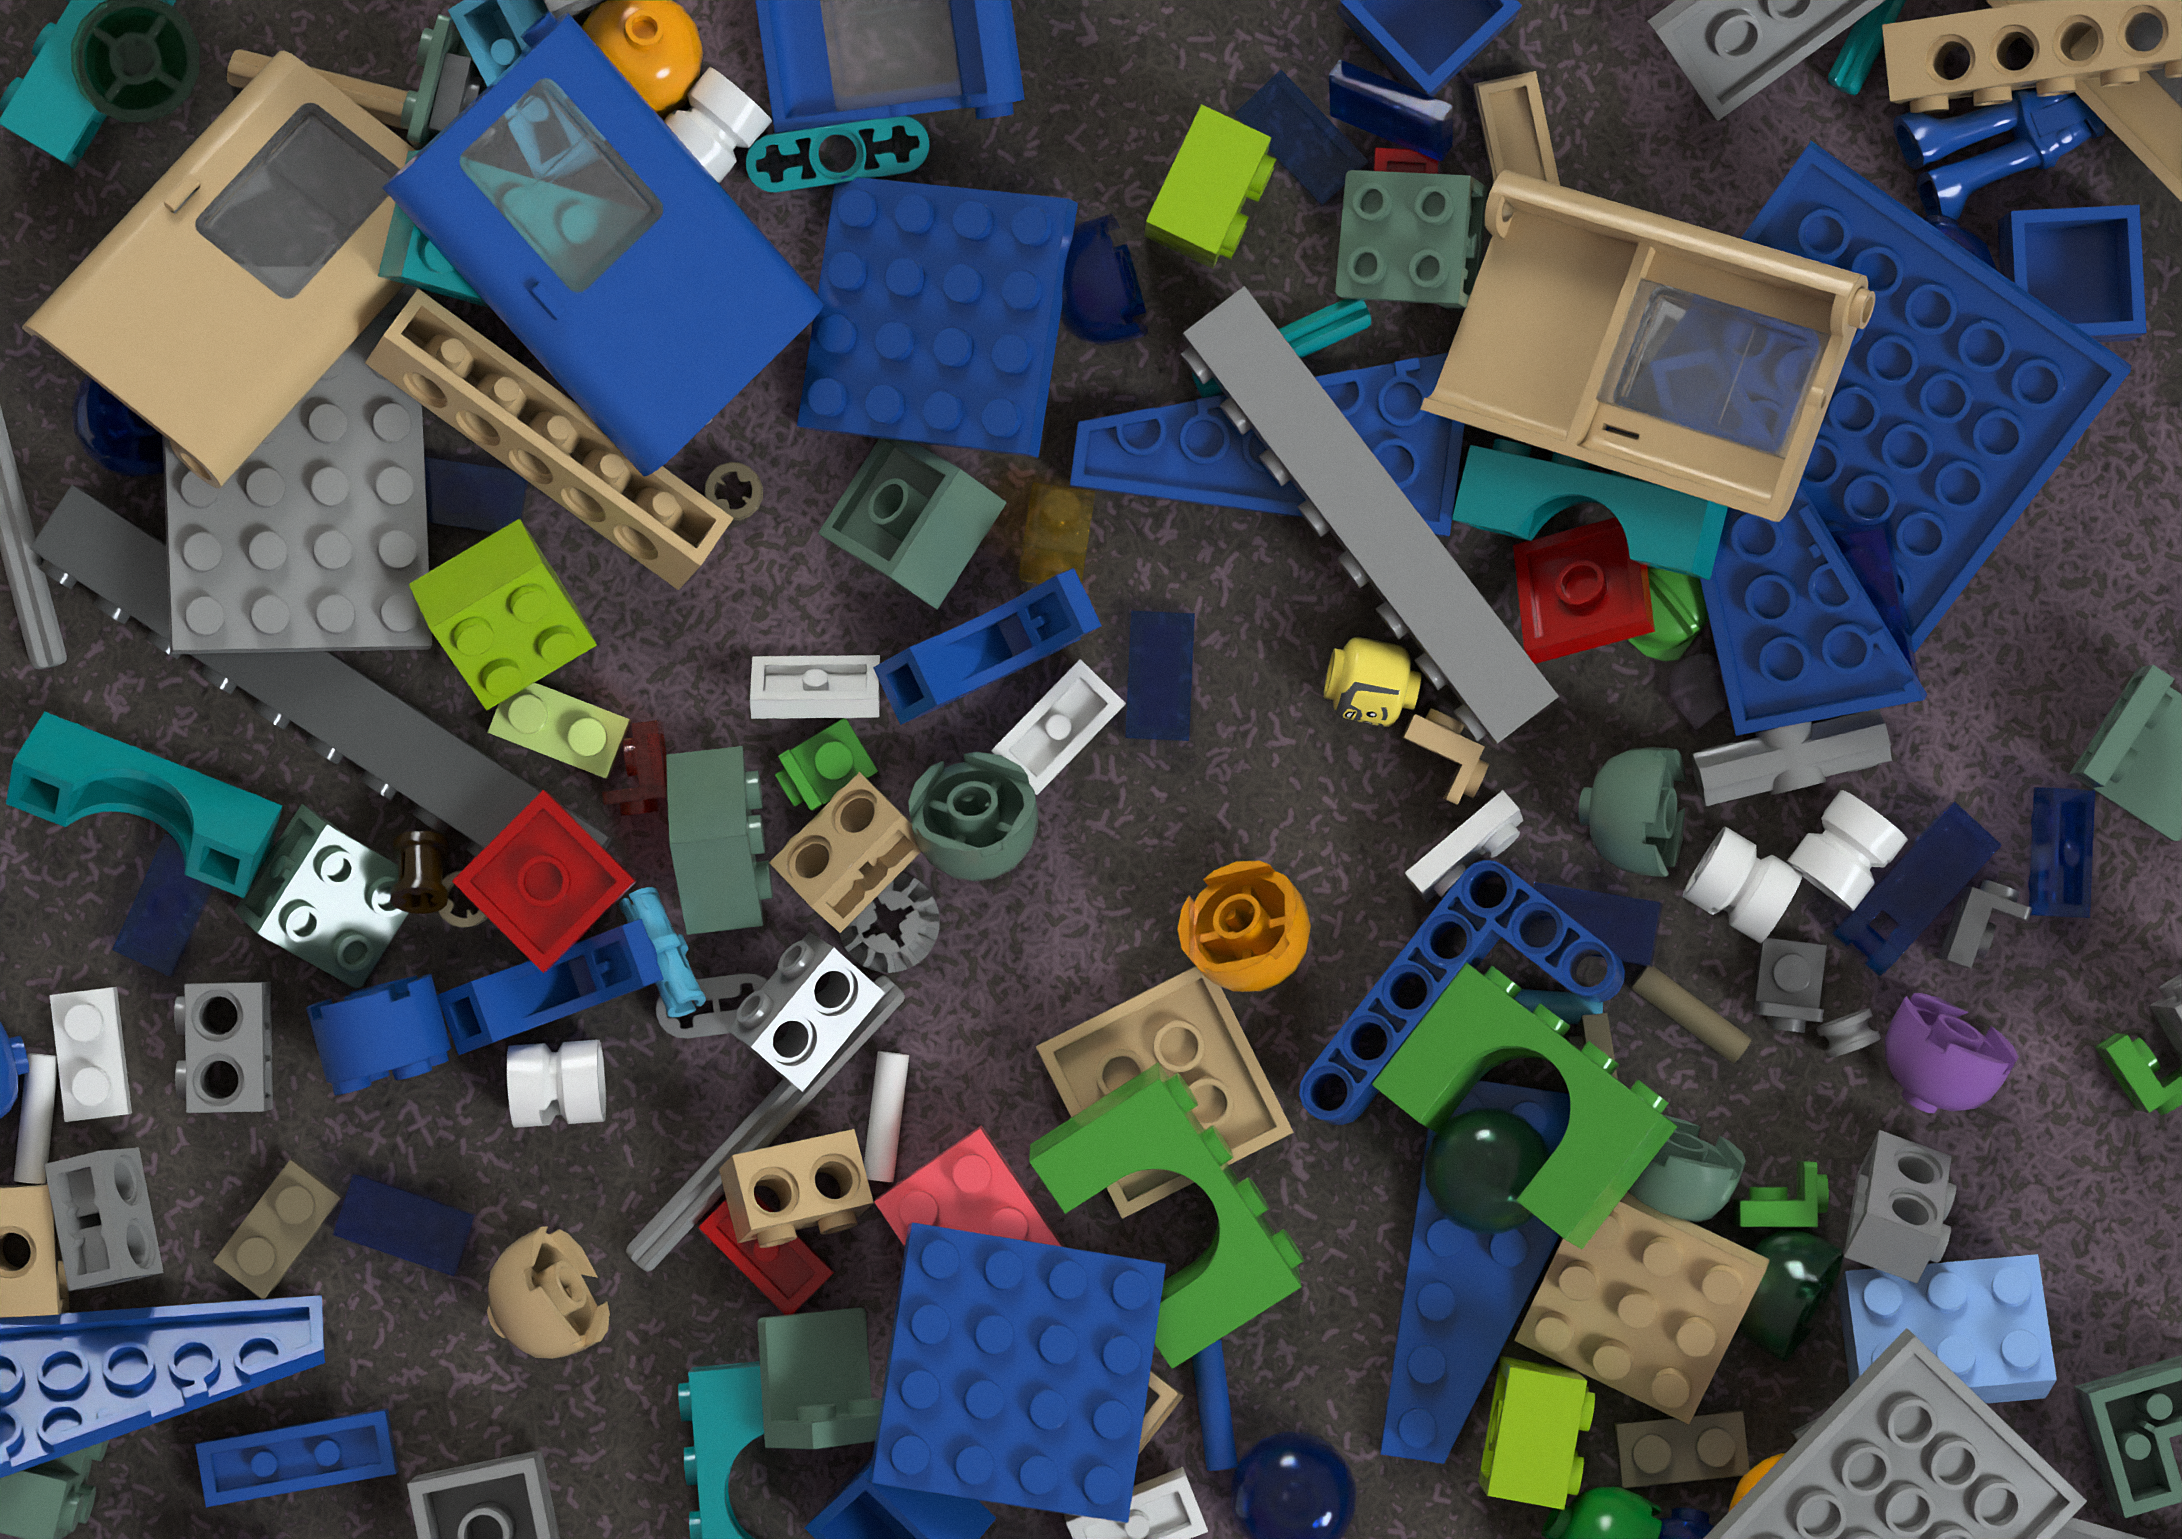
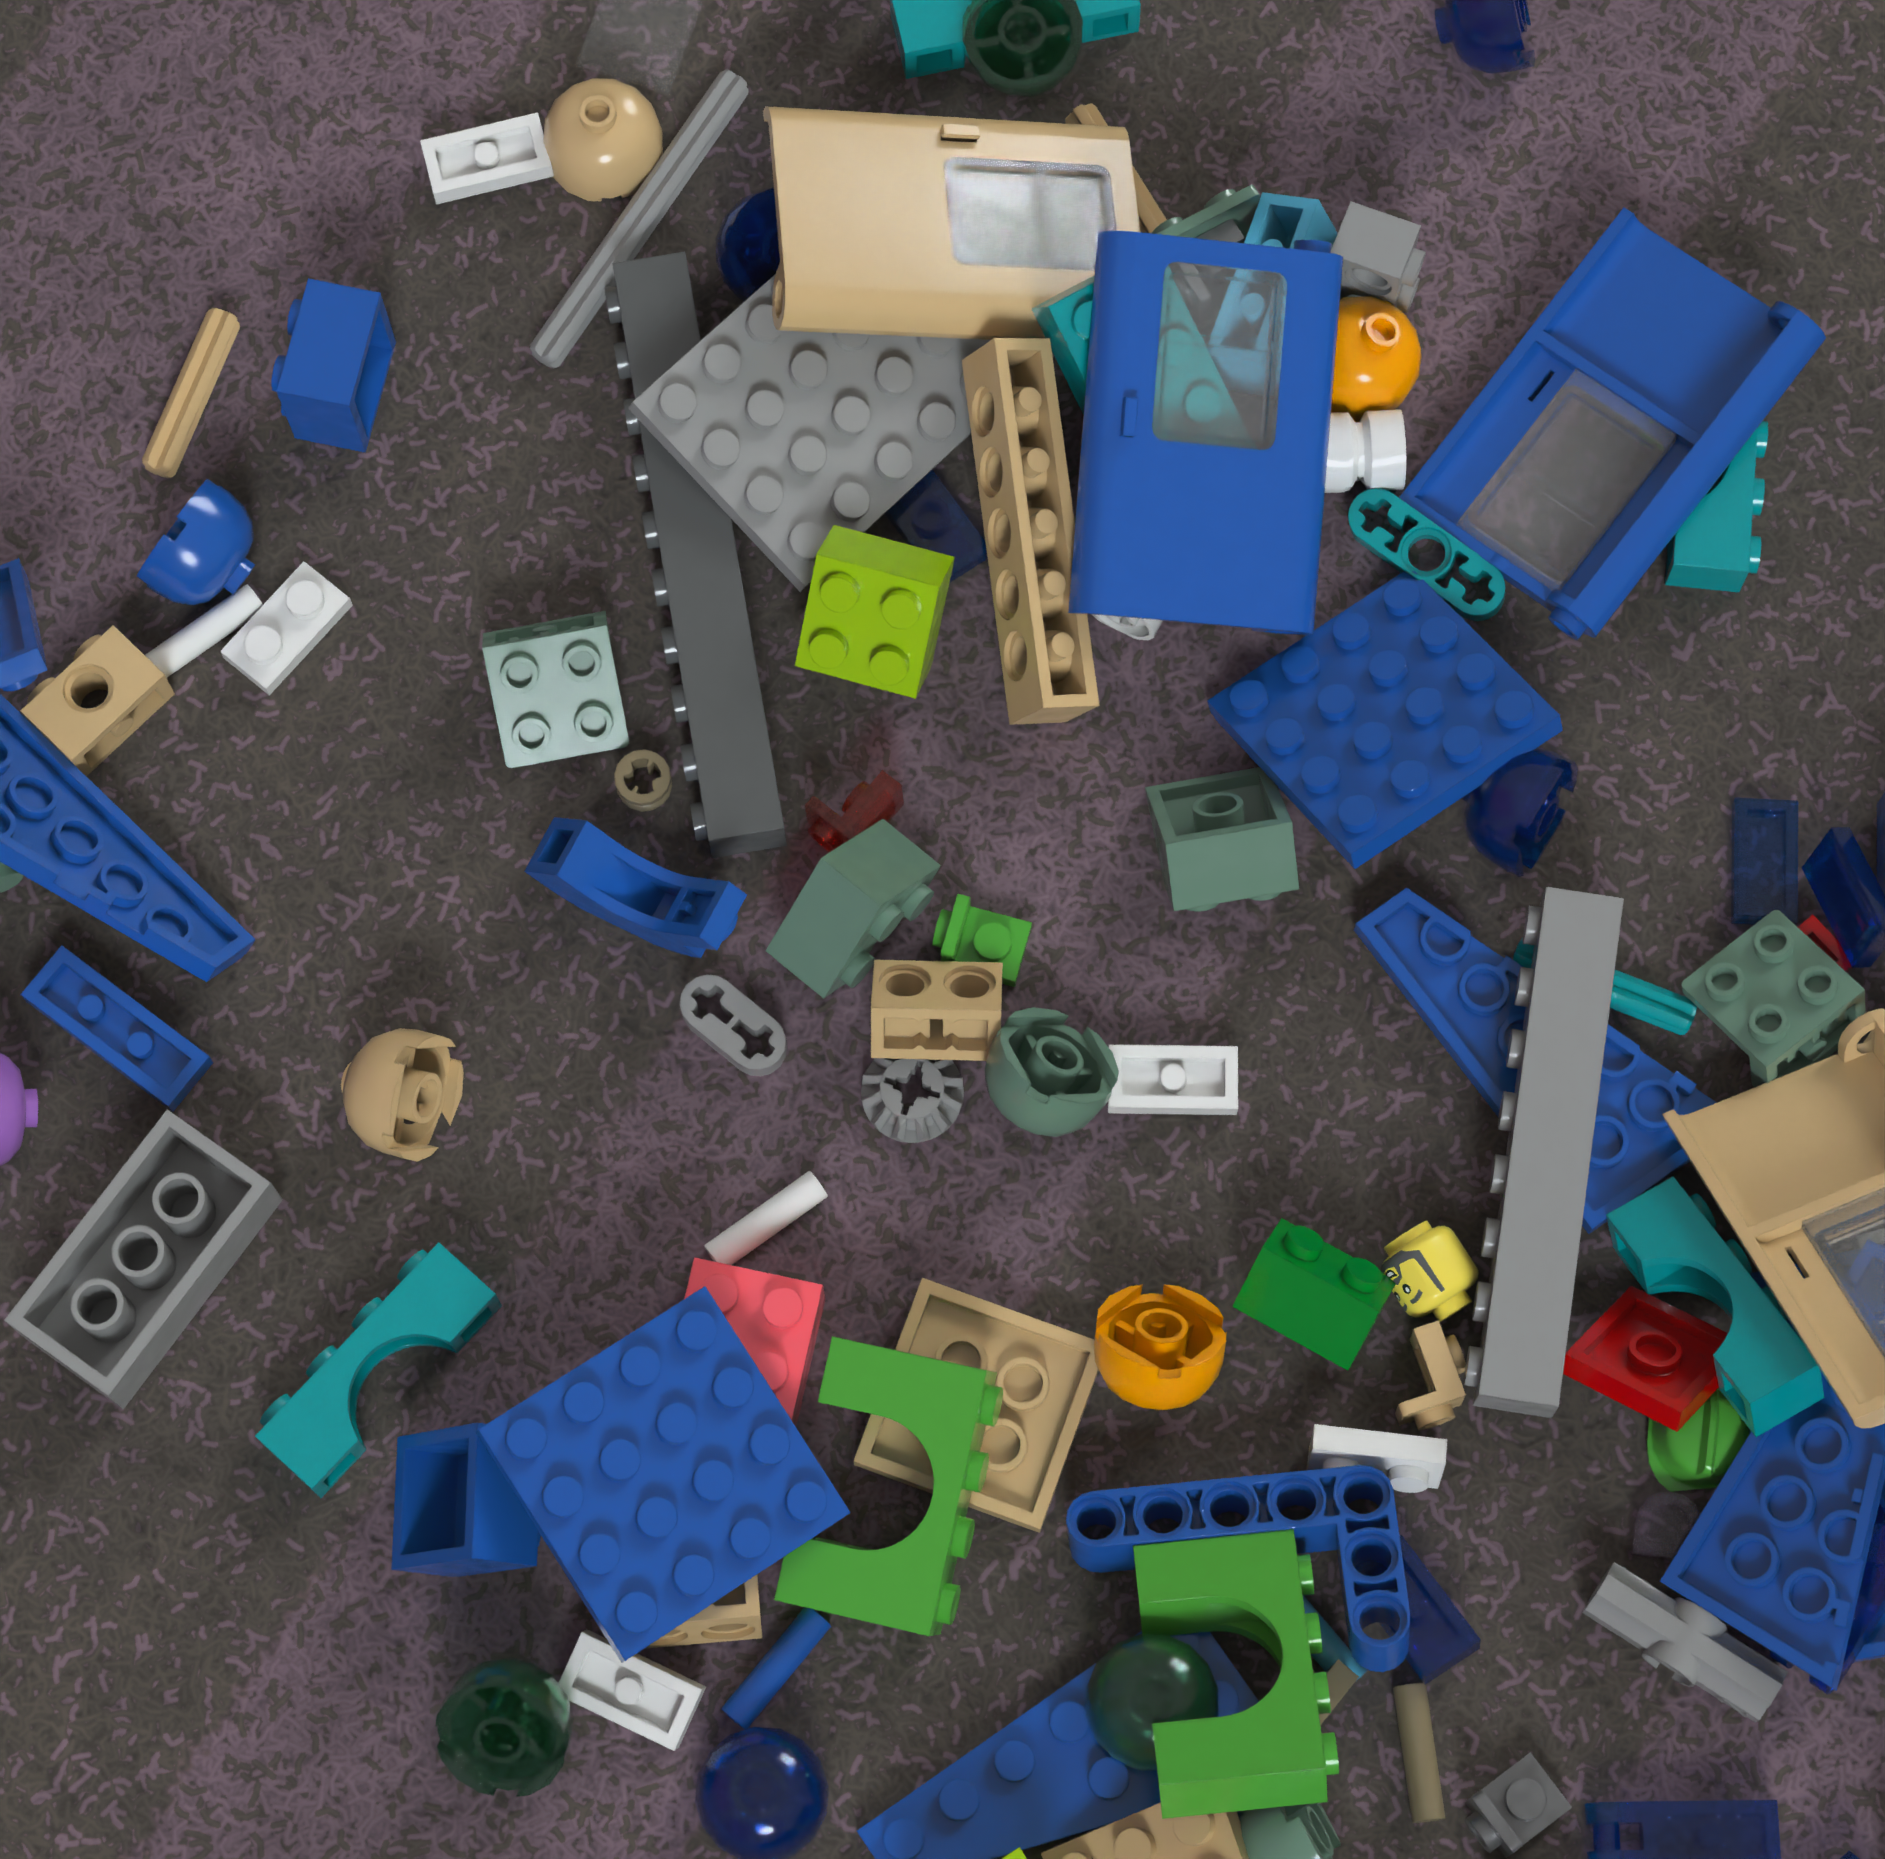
camera: 55 degrees right, 15 degrees down
teal arch [6,711,283,898] -> none
light grey brick [44,1147,164,1291] -> none
clear blue plate [112,834,214,976] -> none
light grey brick [174,982,273,1113] -> none
dark tan plate [213,1159,343,1299] -> none
blue brick [306,974,451,1095] -> none
clear blue plate [333,1173,477,1276] -> none
dark brown bush [390,831,450,914] -> none
red plate [452,790,637,973] -> none
yellowish green plate [487,682,631,779] -> none
white wheel [507,1039,606,1128] -> none
medium azure pin [619,887,706,1018] -> none
light grey axle [626,975,905,1272] -> none
red plate [698,1190,835,1315] -> none
dark tan bush [705,462,763,521] -> none
tan brick [719,1129,874,1248] -> none
light grey brick [727,932,885,1092] -> none
white plate [750,655,880,719] -> none
sand green bracket [758,1308,882,1449] -> none
blue arch [873,568,1102,725] -> none
clear yellow bracket [1019,482,1095,585] -> none
clear blue tile [1125,611,1195,741] -> none
lime brick [1144,104,1277,269] -> none
sand green cylinder [1579,747,1686,877] -> none
white wheel [1682,827,1803,943] -> none
white wheel [1786,790,1908,911] -> none
none -> green brick [1232,1218,1396,1371]

